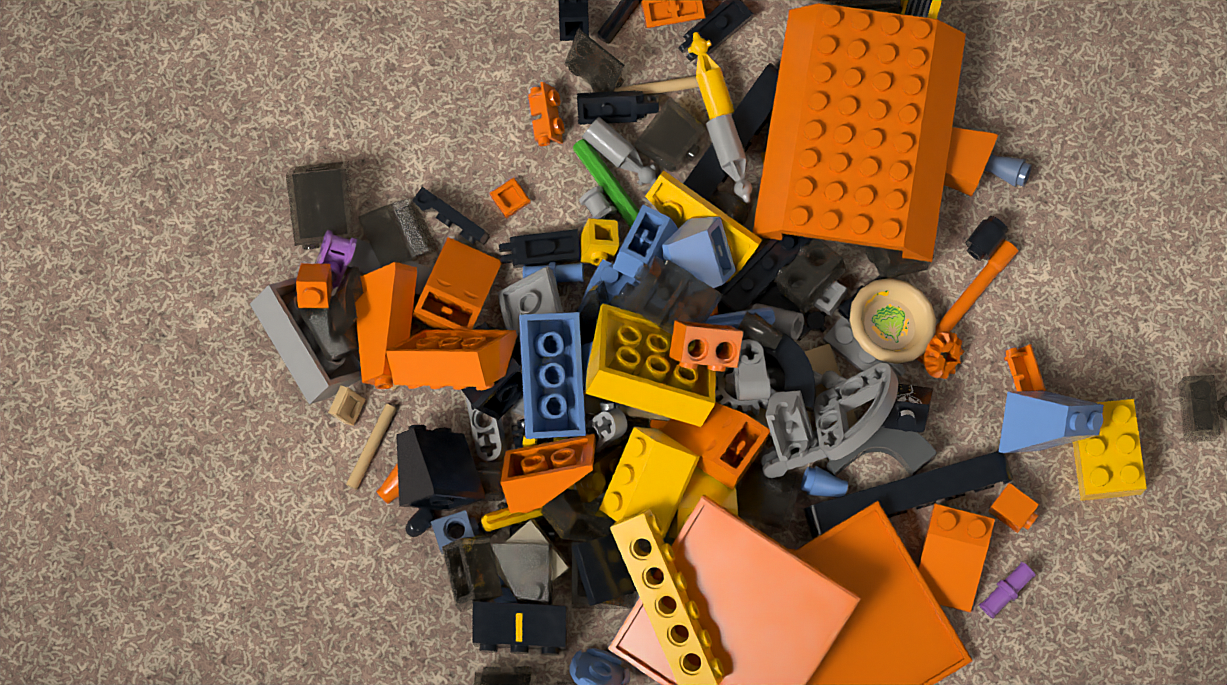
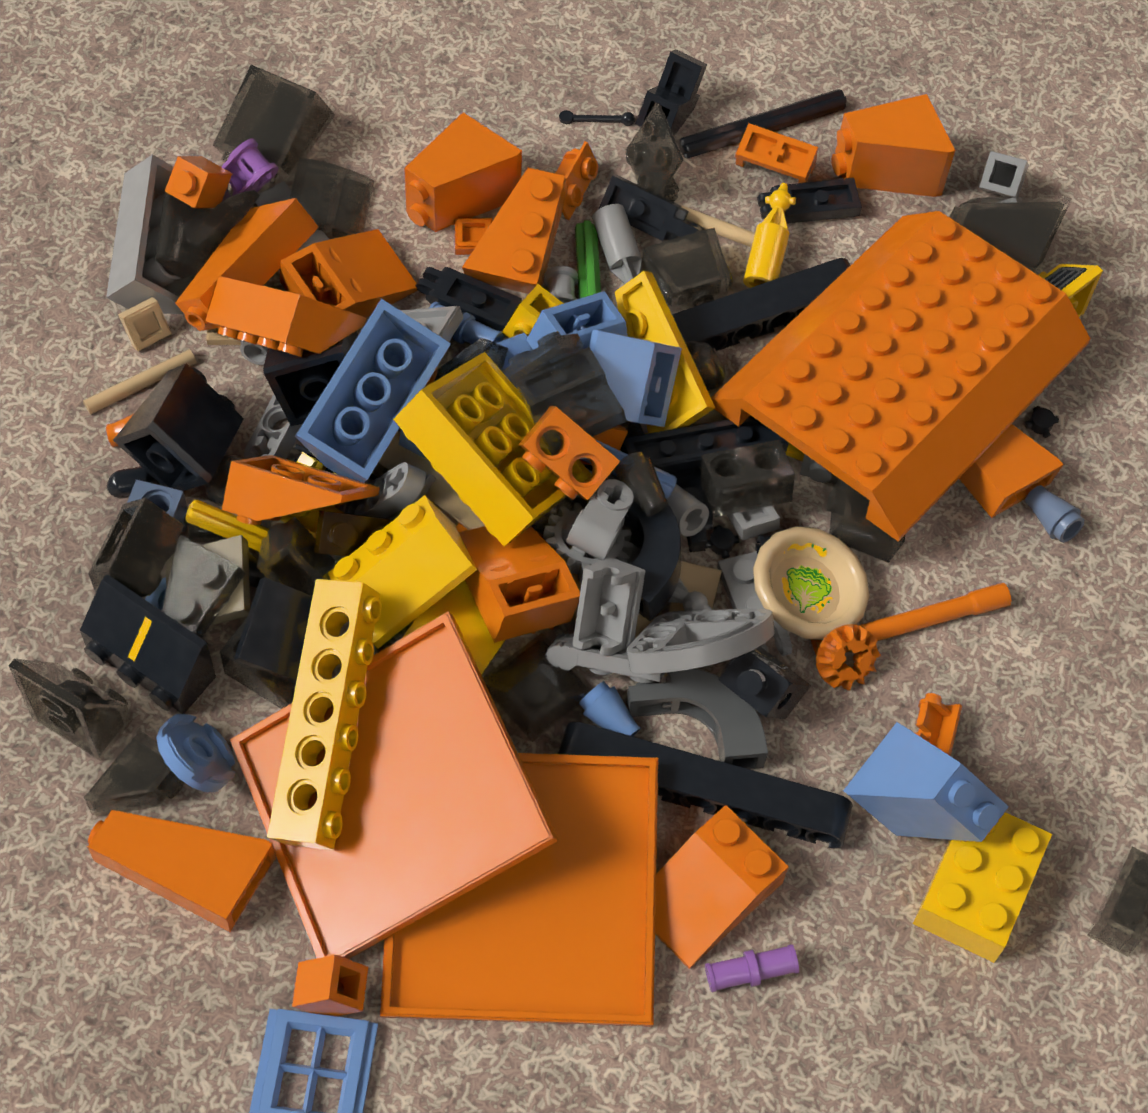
camera: 25 degrees right, 15 degrees down
black hinge [412,187,490,245] -> none
light grey wheel [706,115,752,203] -> none
black brick [965,216,1009,261] -> none
orange brick [988,483,1039,533] -> none
none -> orange slope [404,112,522,232]
none -> orange wedge [462,167,567,294]
none -> black hinge [559,110,635,126]
none -> black piece [1025,406,1059,438]

